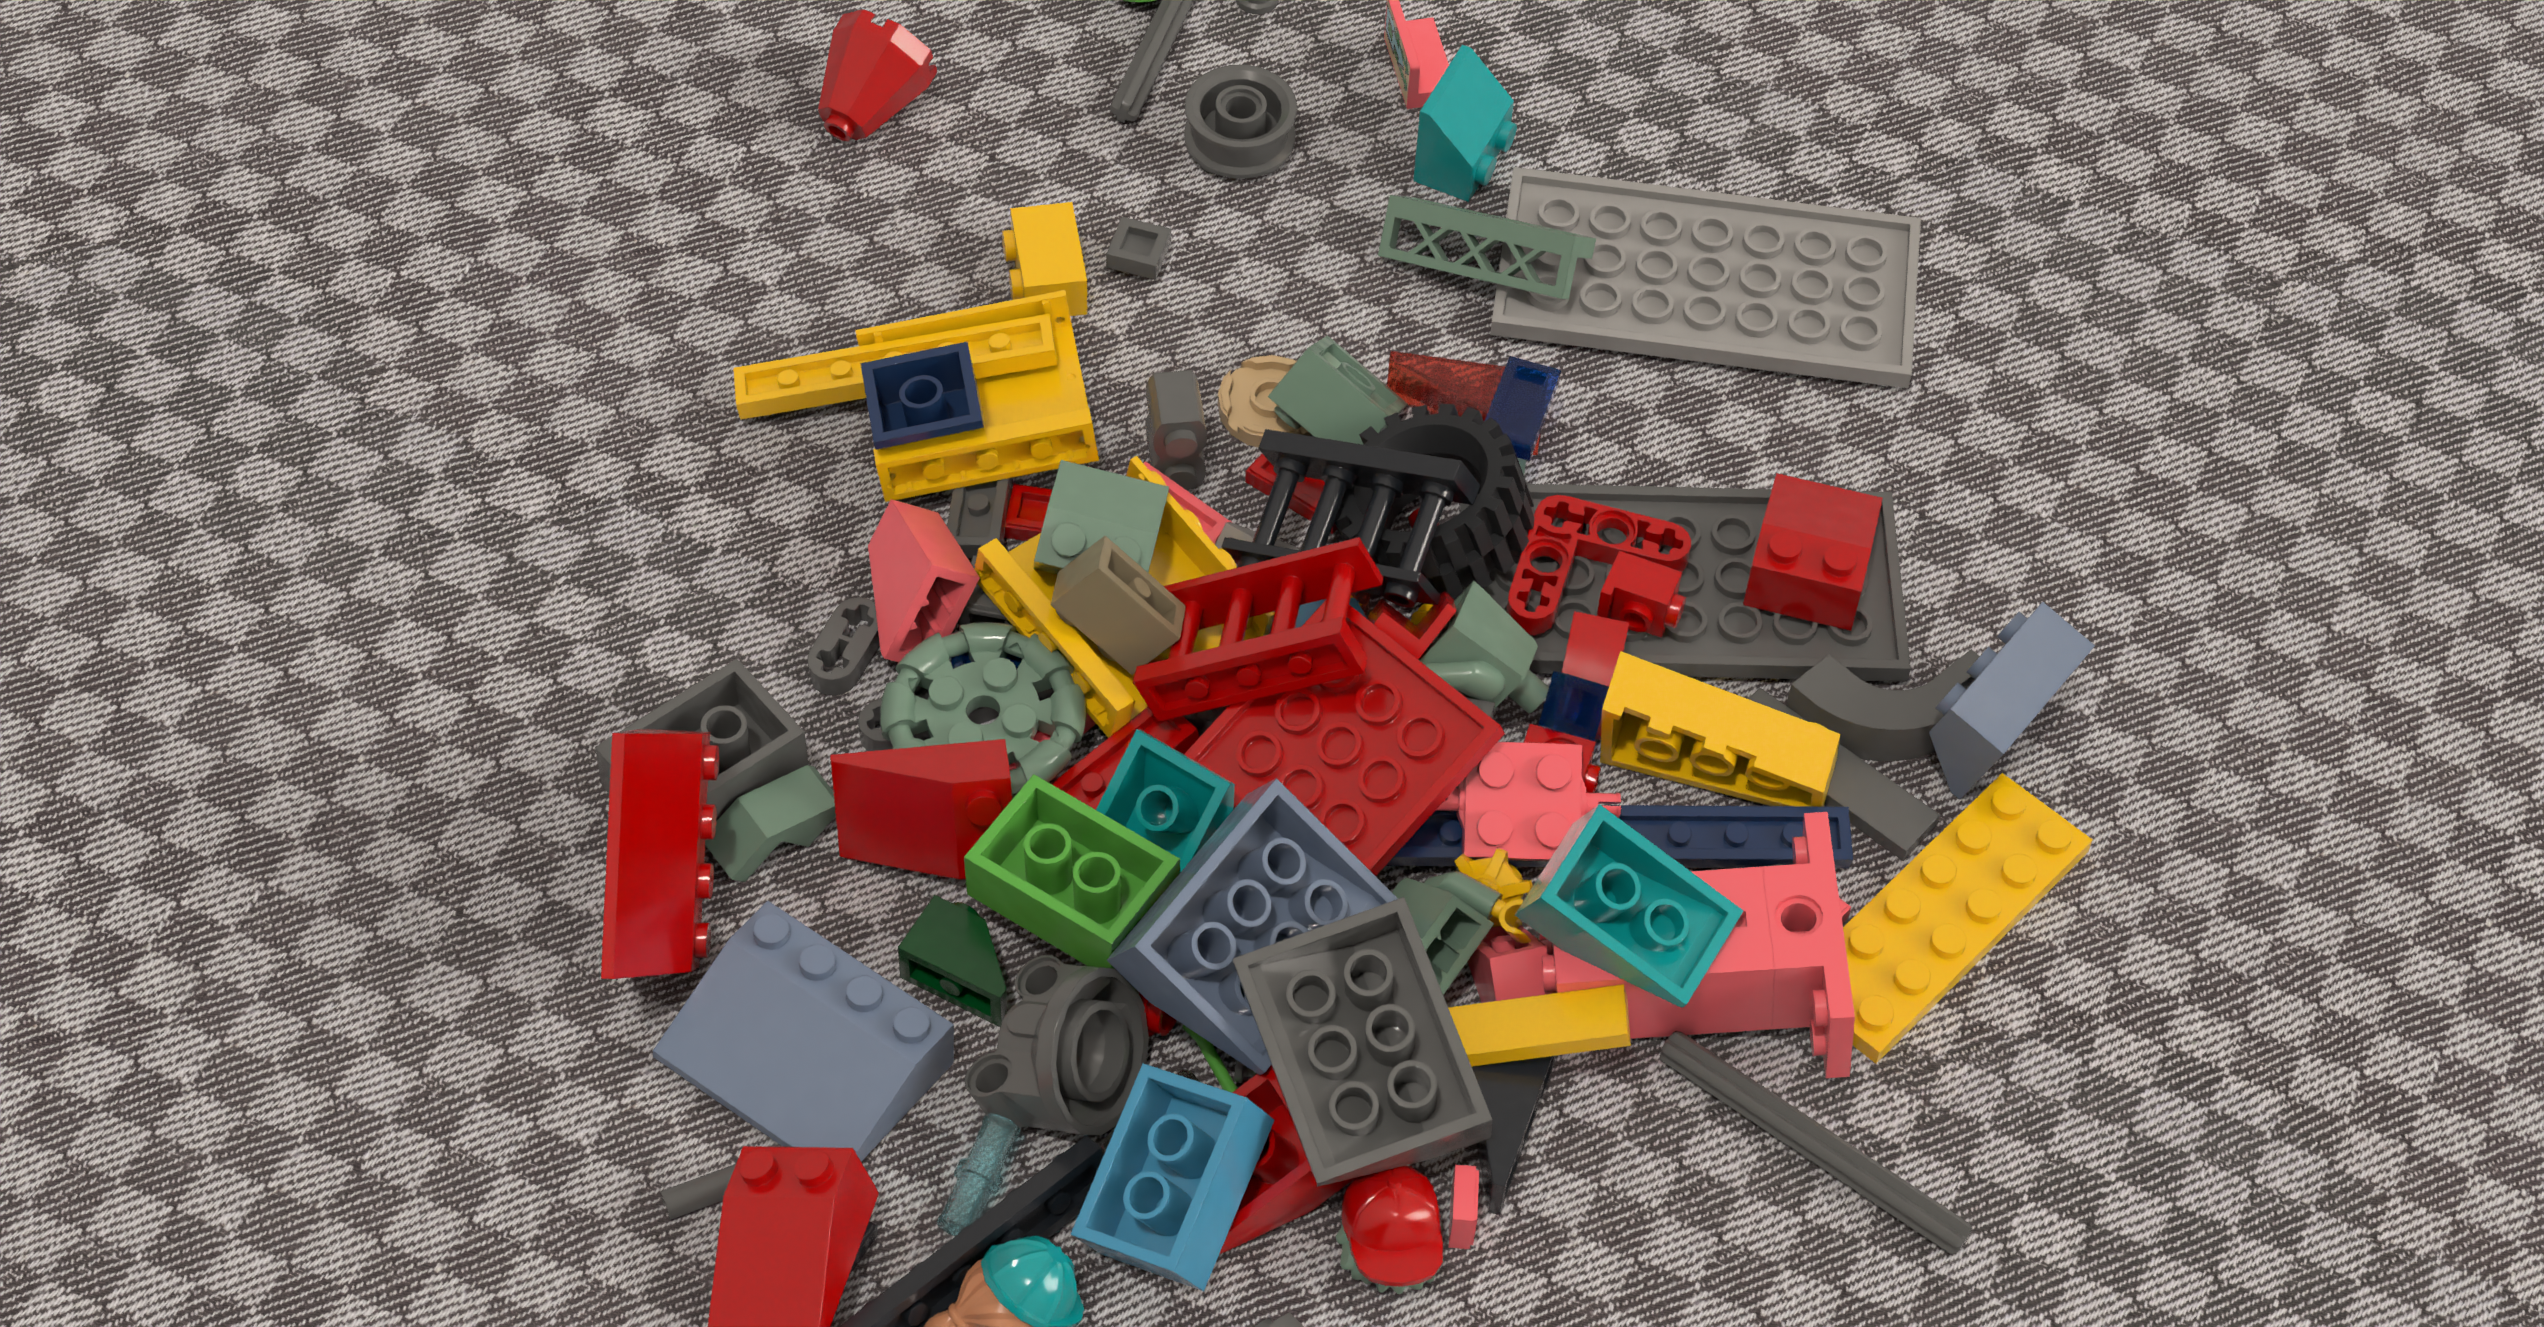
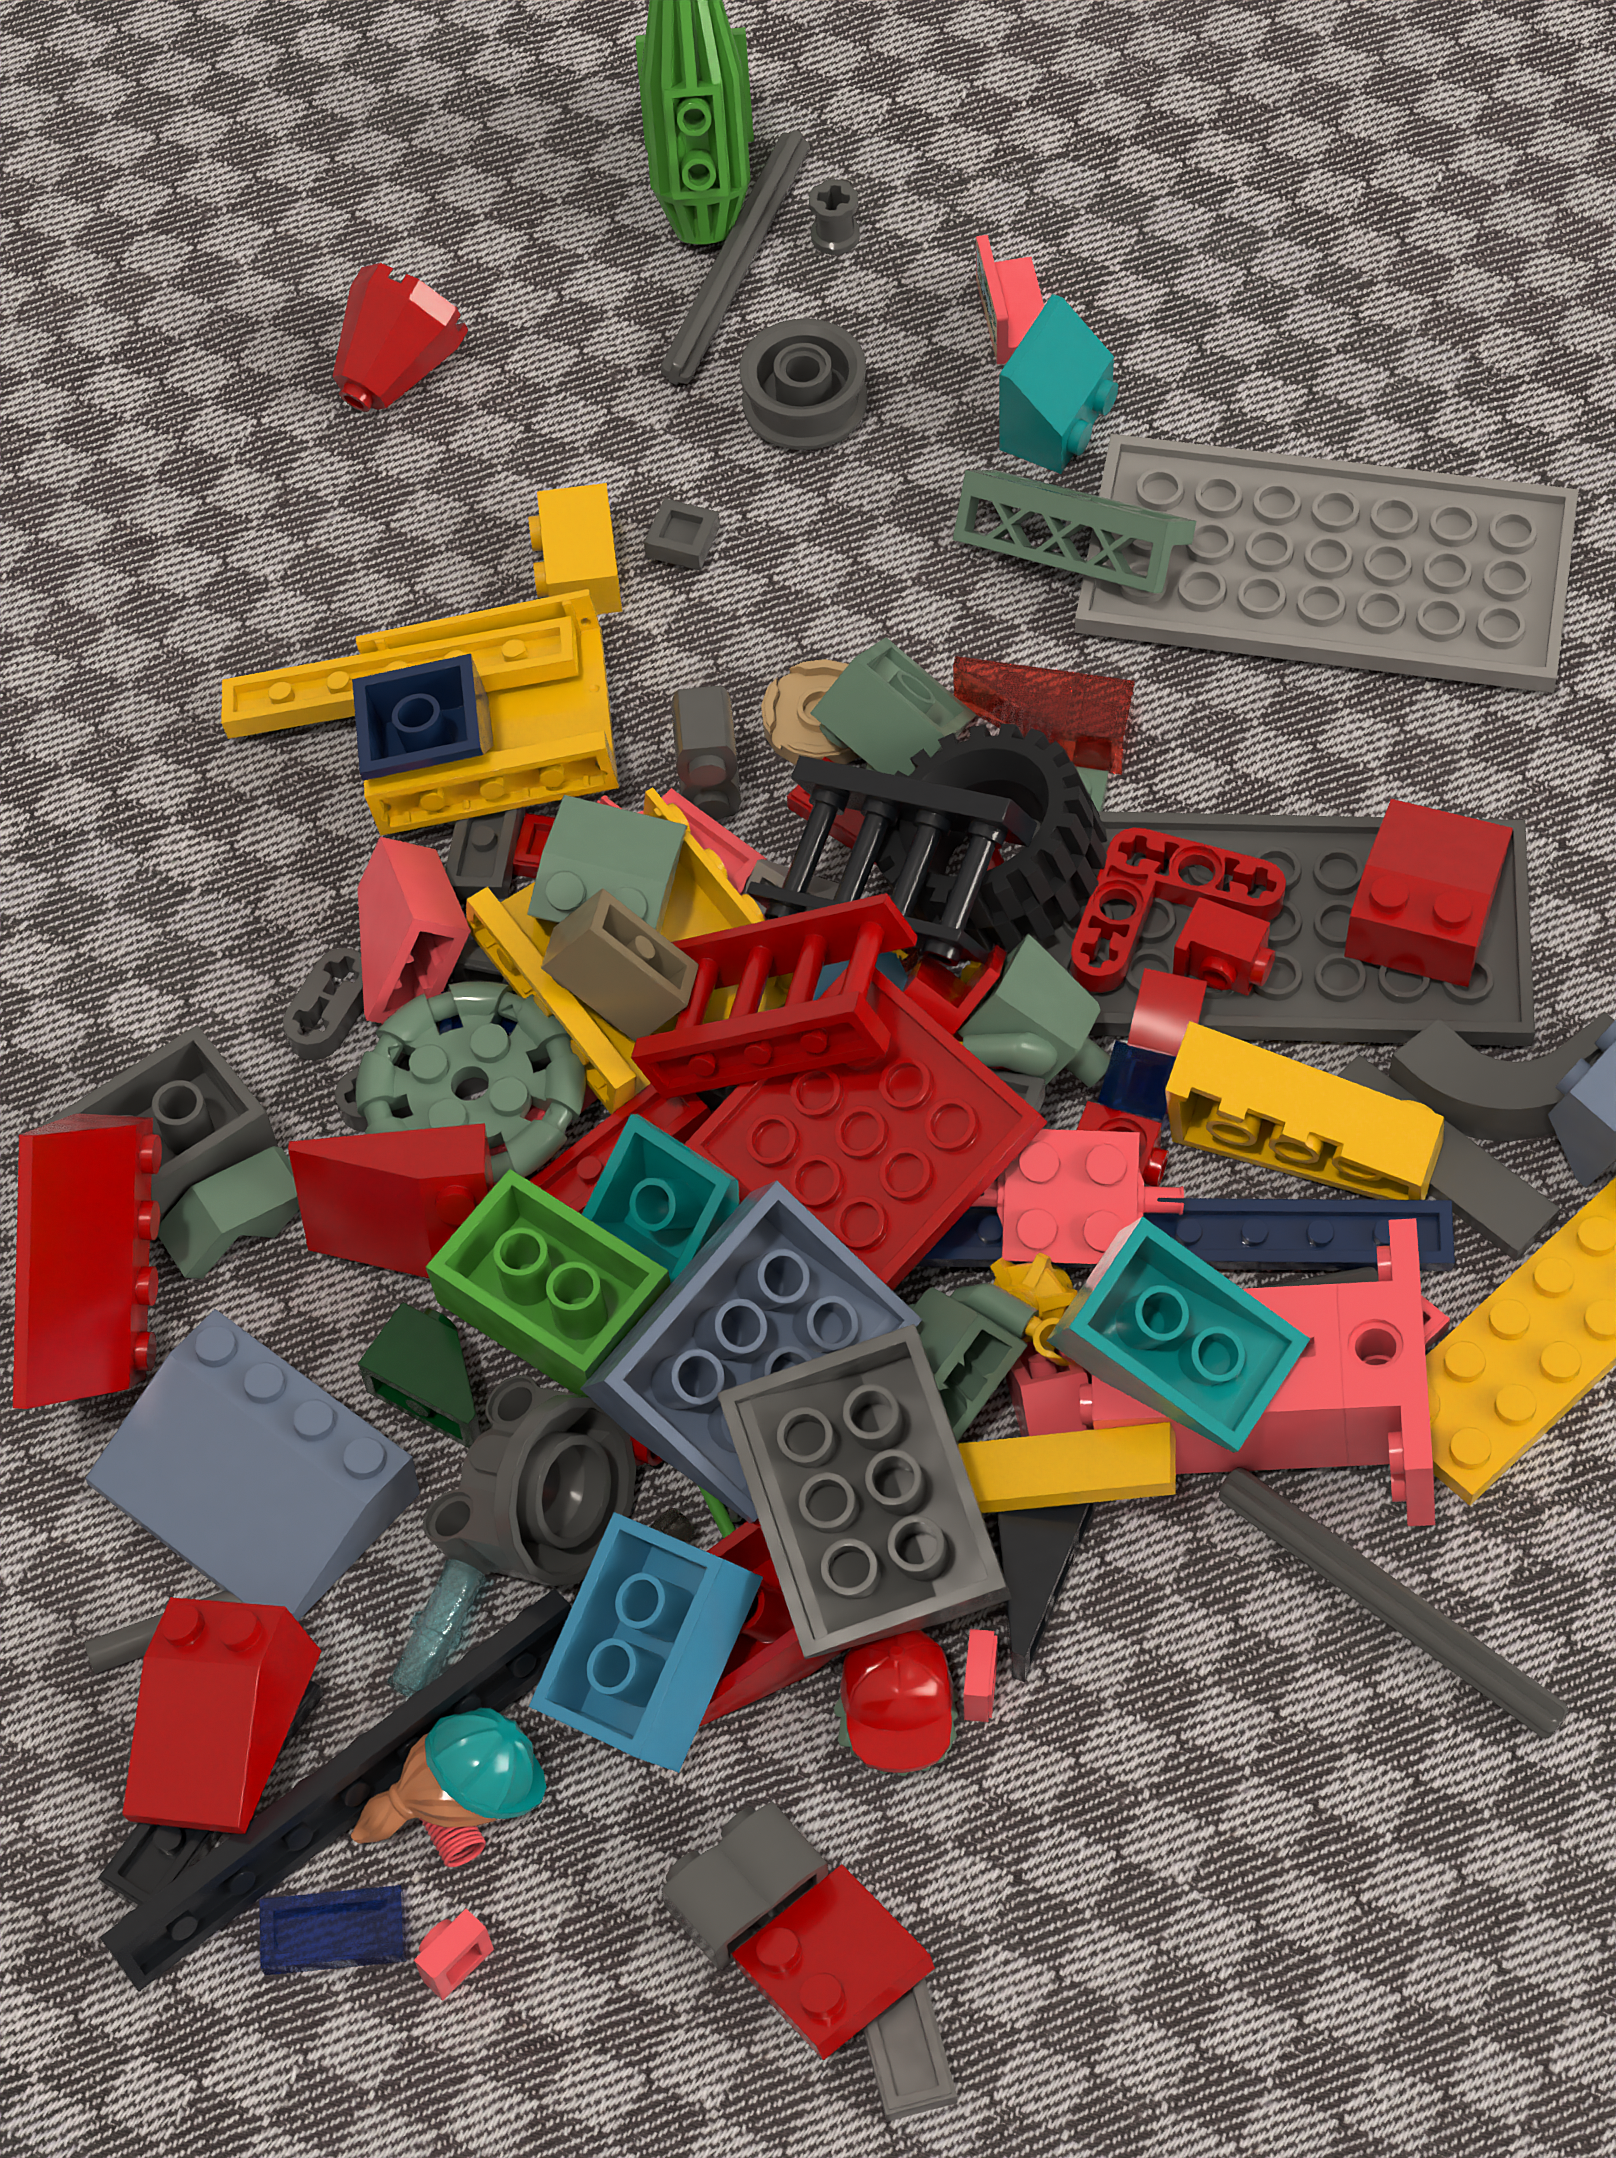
camera: 10 degrees right, 5 degrees up
clear blue tile [1484,356,1561,461] -> none

